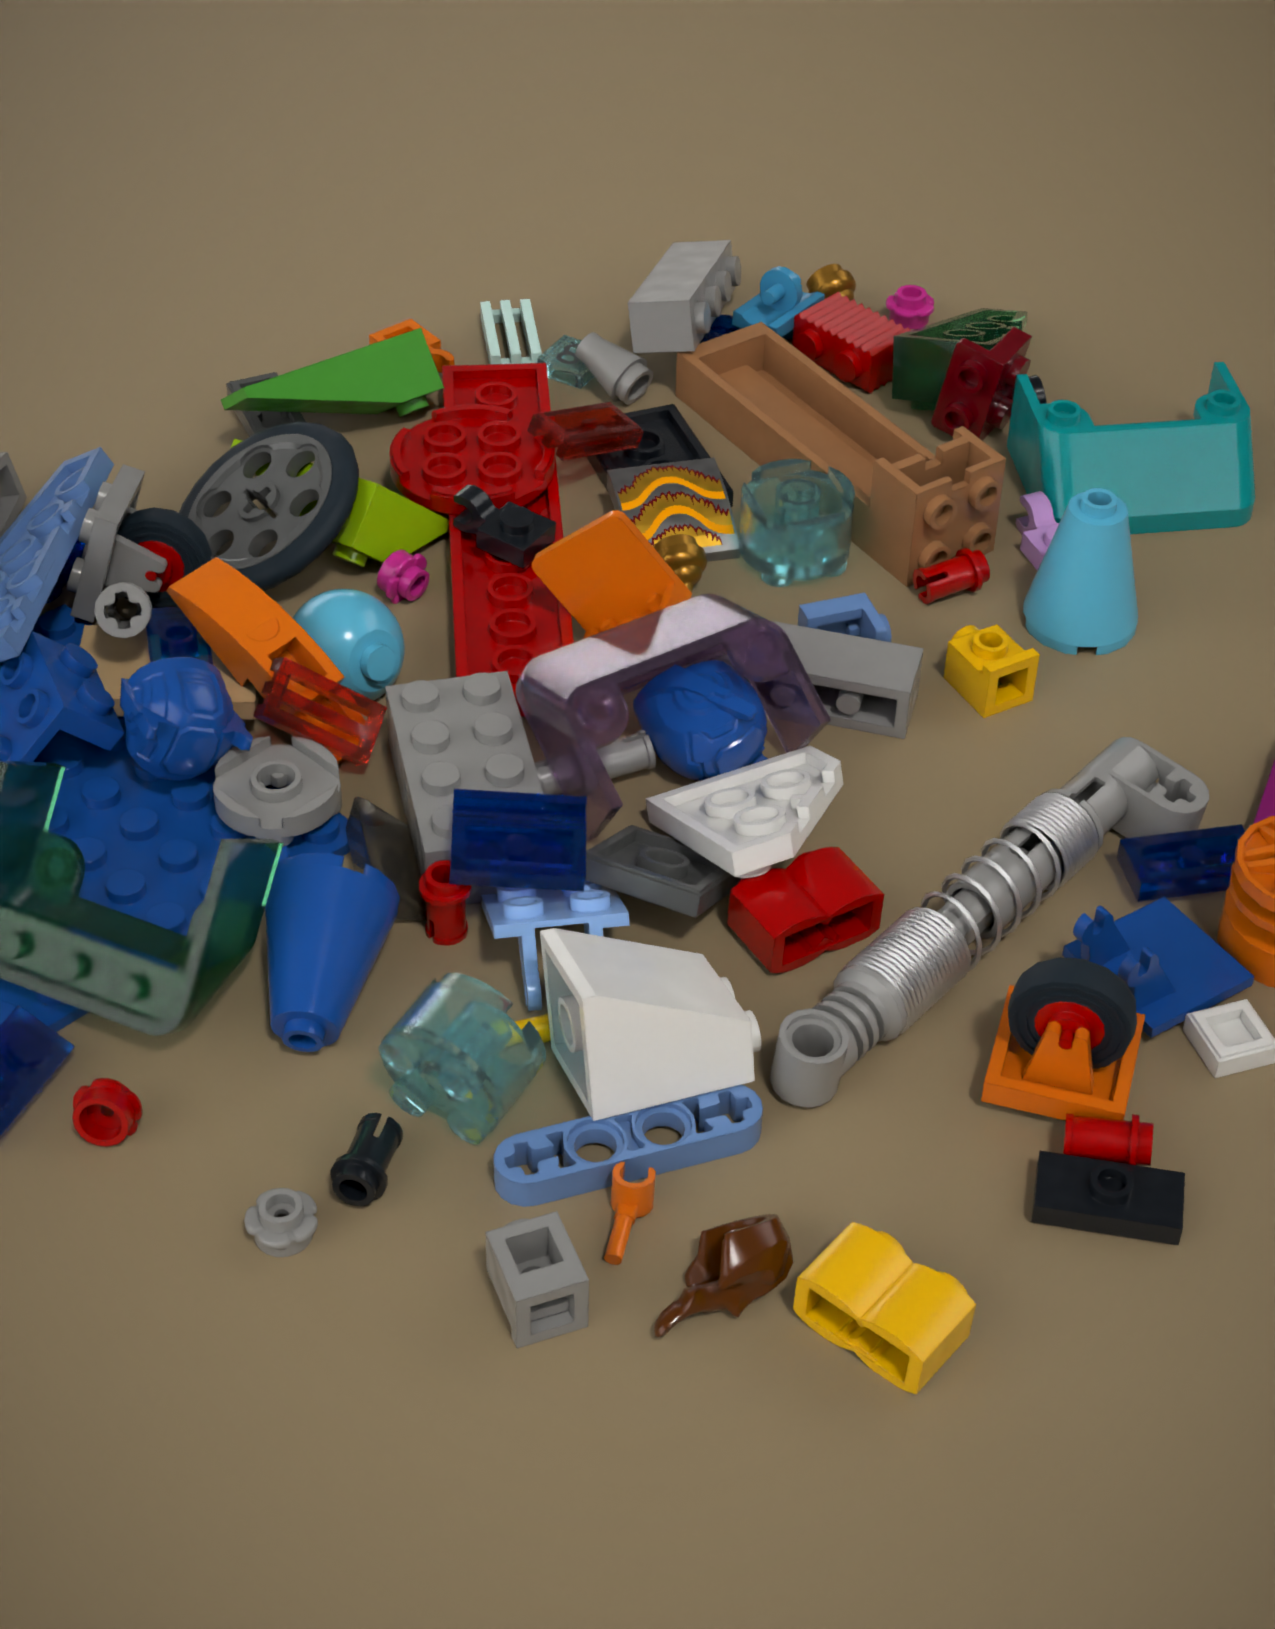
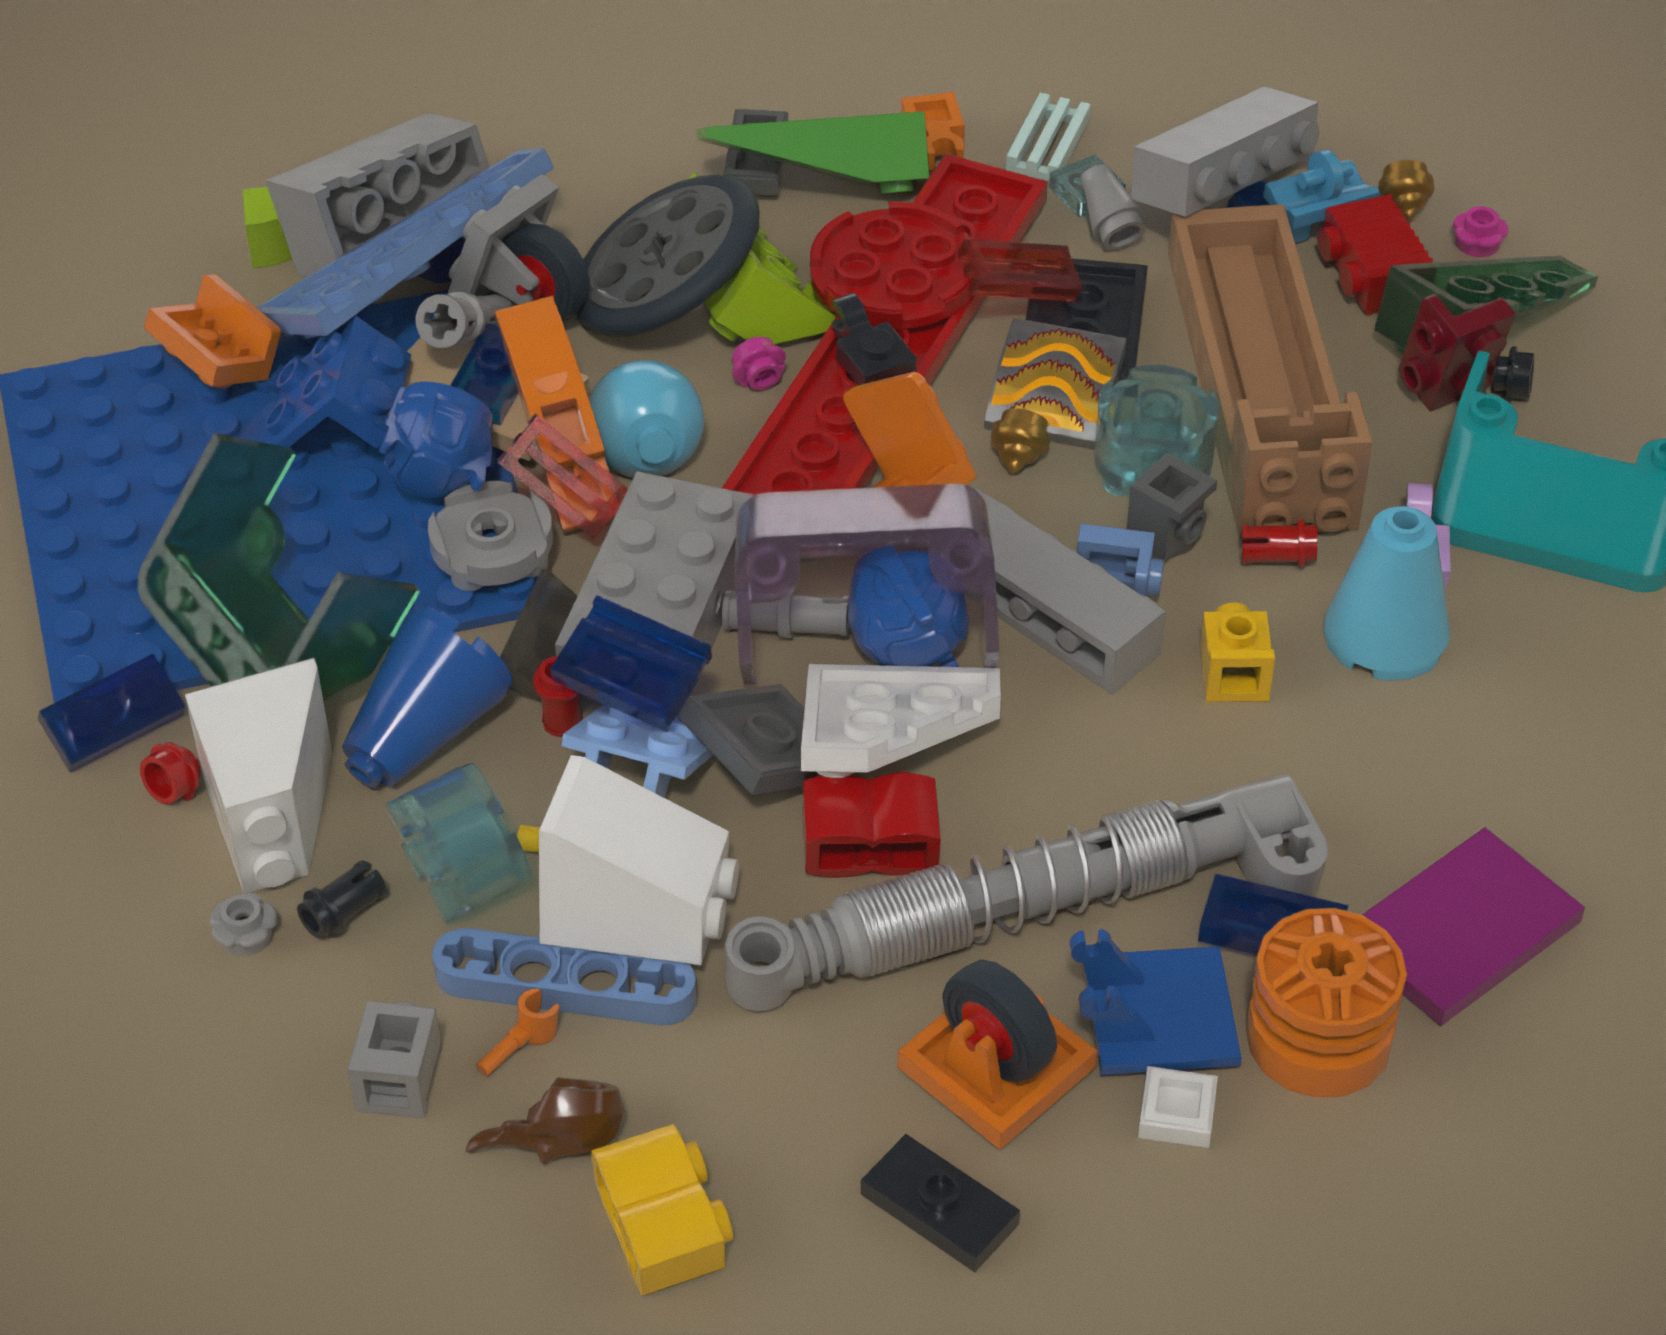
camera: 30 degrees right, 5 degrees up
red pin [1063,1113,1154,1166] -> none
none -> white slope [185,658,333,893]
none -> dark grey brick [1127,453,1217,560]

